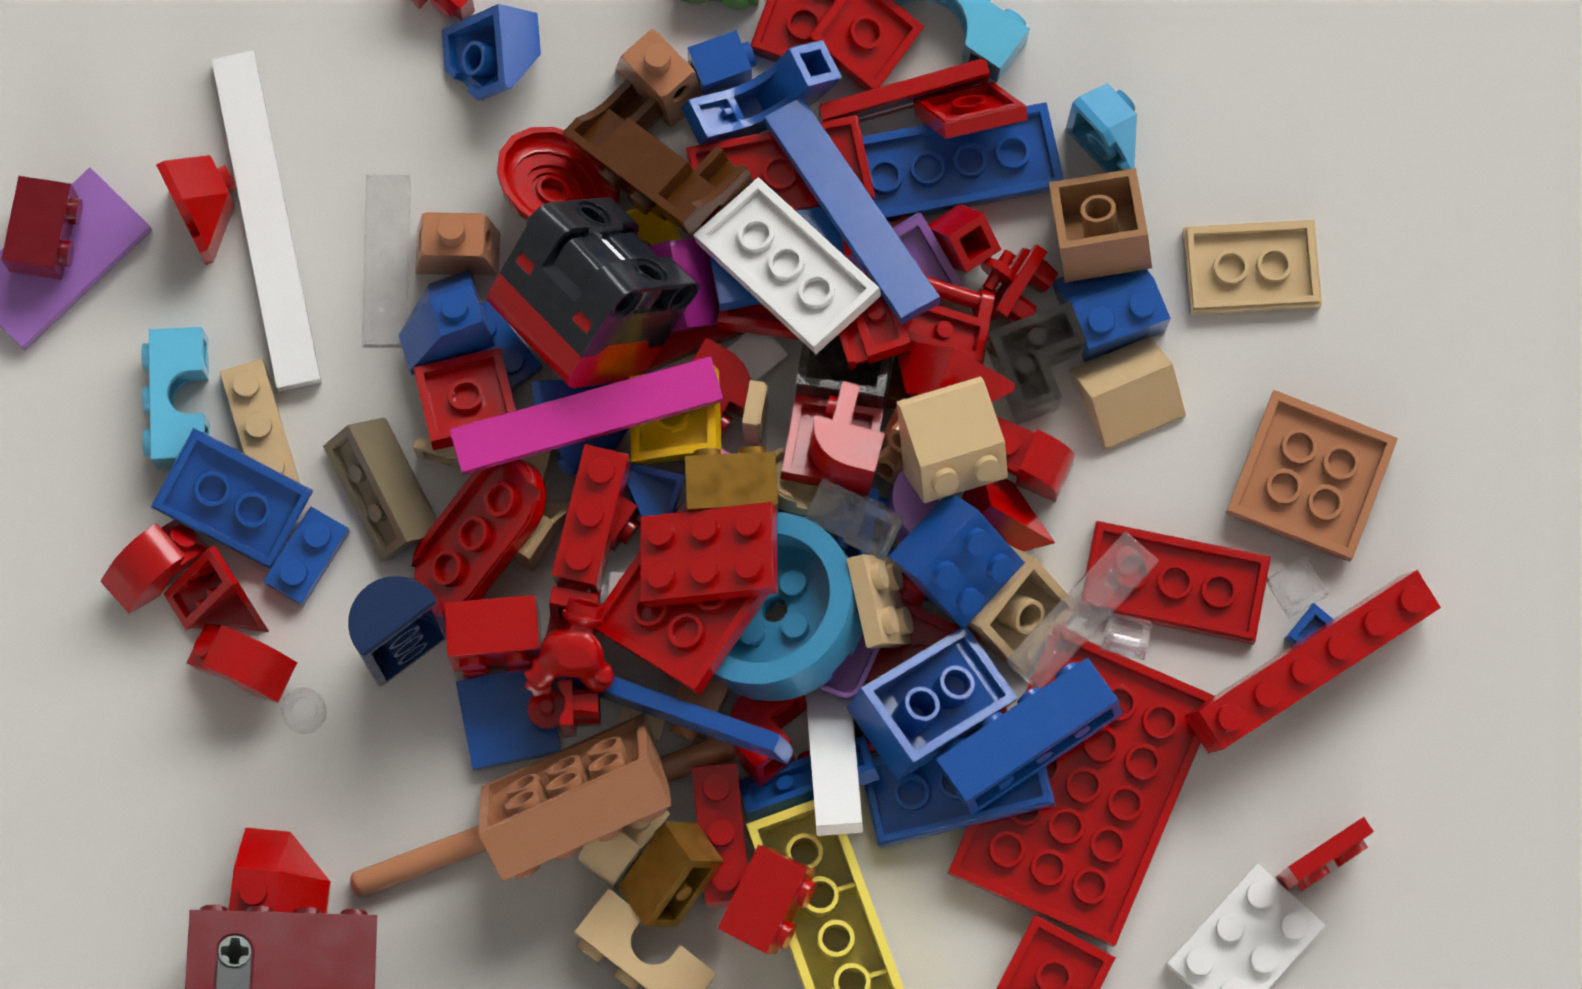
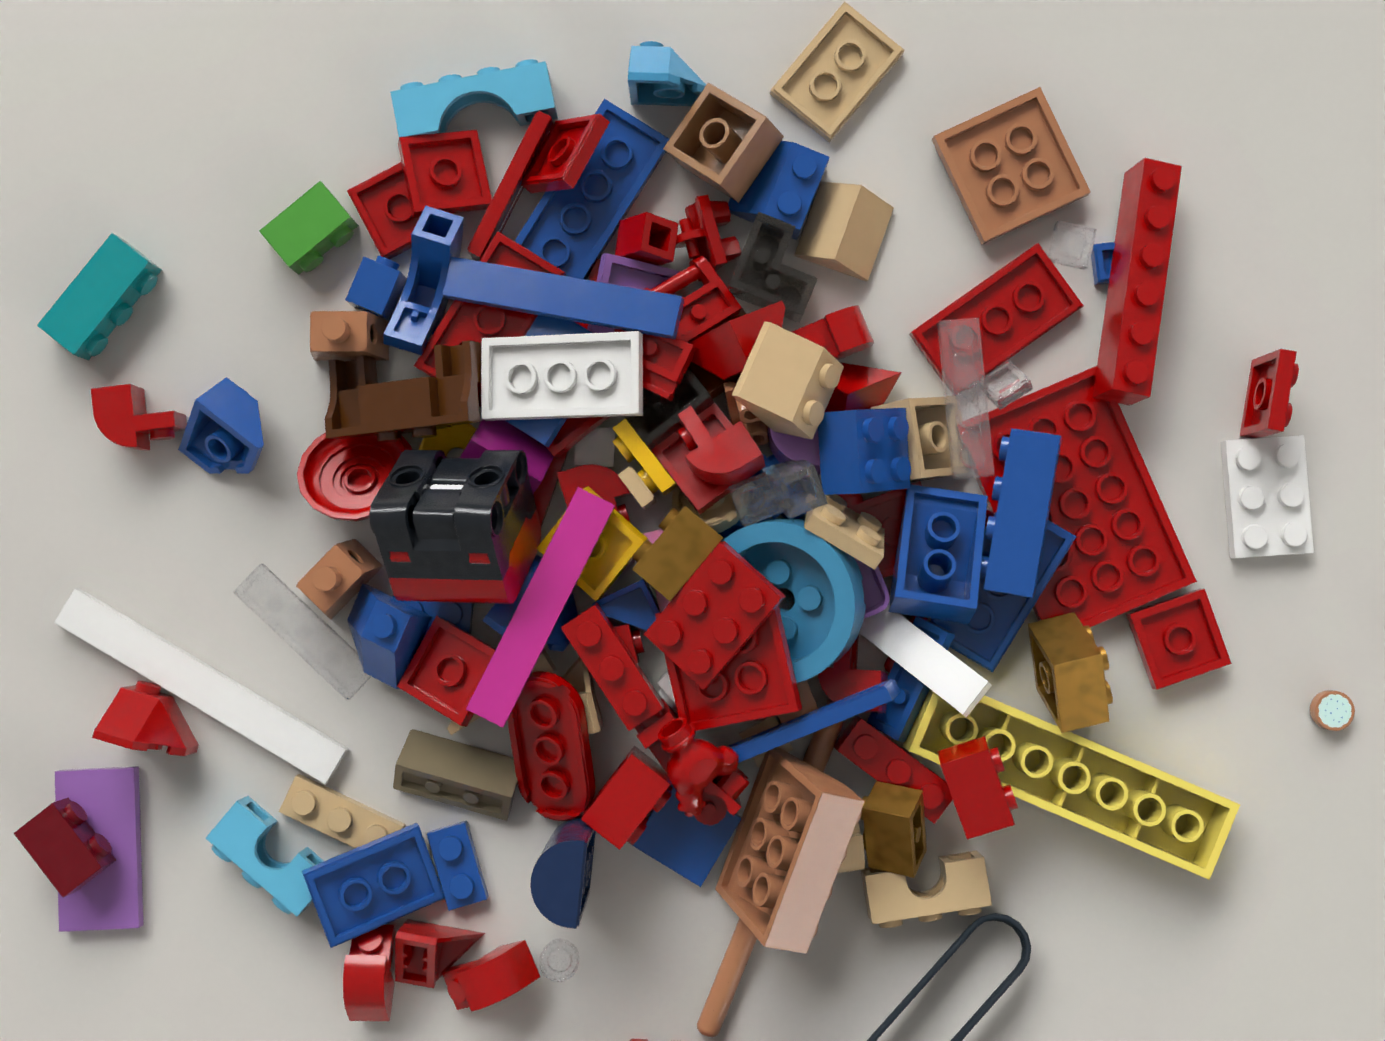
camera: 45 degrees left, 10 degrees up
none -> yellow plate [612,419,676,497]
none -> pearl gold brick [1028,612,1113,733]

